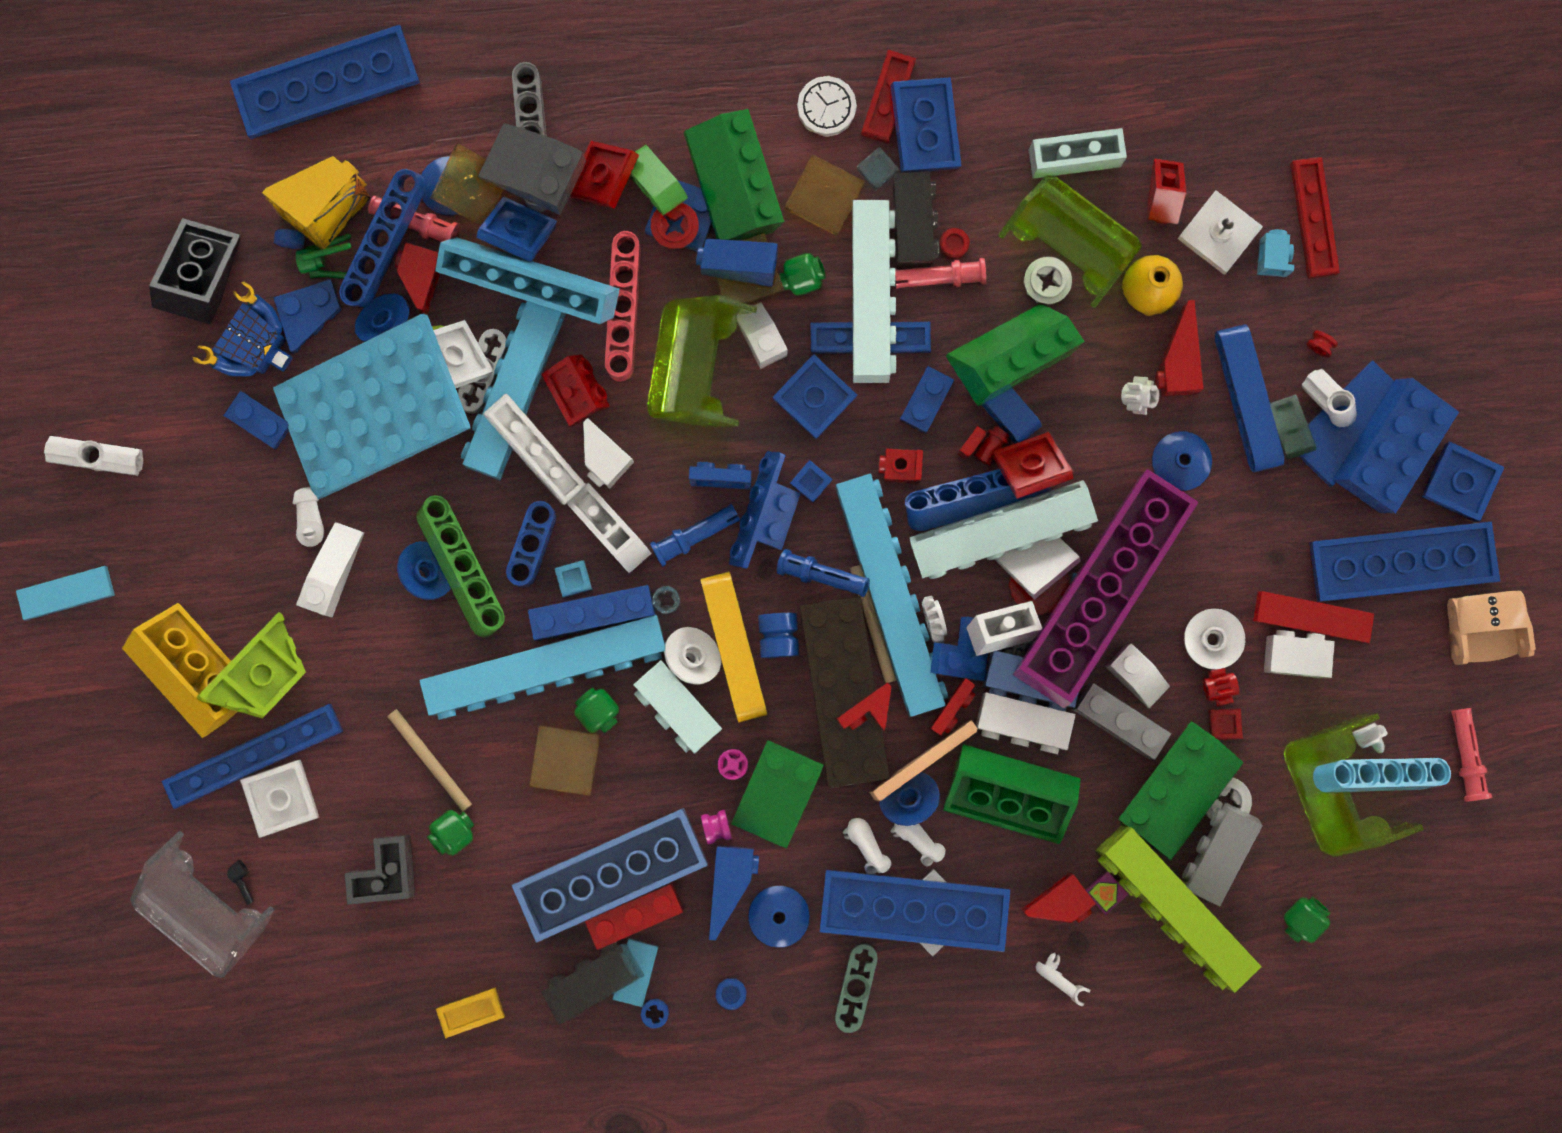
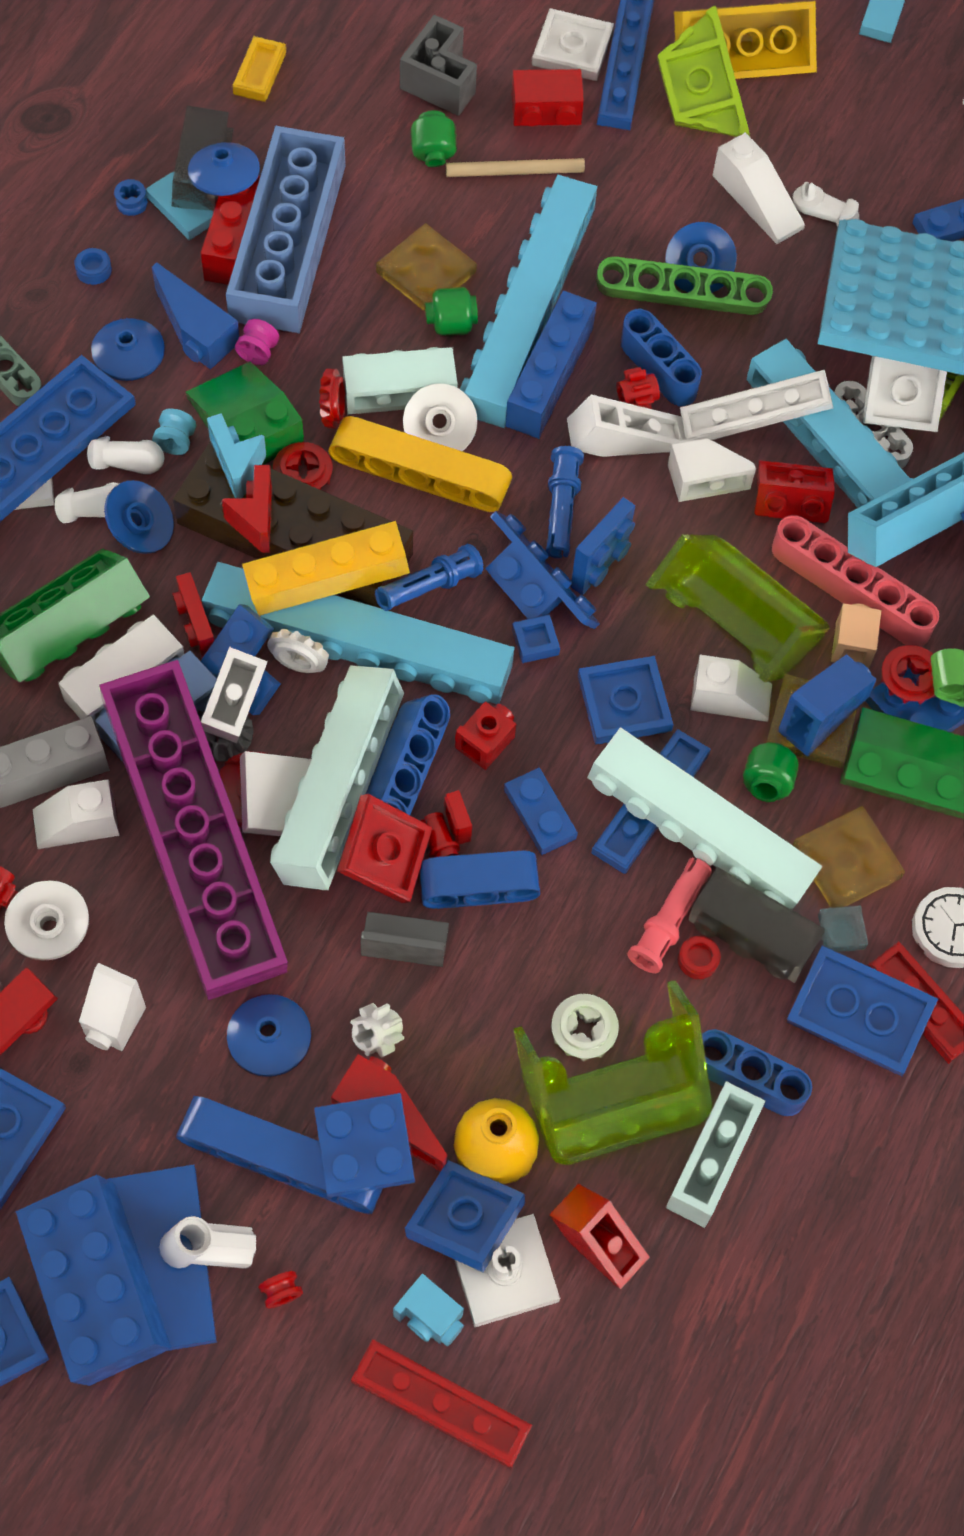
camera: 125 degrees right, 20 degrees down
medium azure tile [555,560,593,598] -> none
clear light blue bush [653,586,680,614] -> none
dark pink wheel [718,749,748,780] -> none
blue wheel [758,613,800,658] -> none
light nougat tile [869,720,978,801] -> none
green slope [946,304,1085,407] -> none
clear green plate [1270,394,1317,460] -> none
none -> white slope [79,963,146,1051]
none -> medium azure wheel [152,409,197,455]
none -> blue dish [188,142,260,196]
none -> medium azure slope [207,413,266,498]
none -> yellow brick [242,521,410,616]
none -> red gear [273,442,333,490]
none -> blue plate [314,1093,415,1198]
none -> red gear [319,368,346,429]
none -> dark grey panel [360,911,449,967]
none -> blue plate [405,1160,525,1273]
none -> red brick [511,69,584,126]
none -> red gear [616,367,660,409]
none -> blue beam [691,1029,812,1116]
none -> light nougat brick [831,603,881,668]

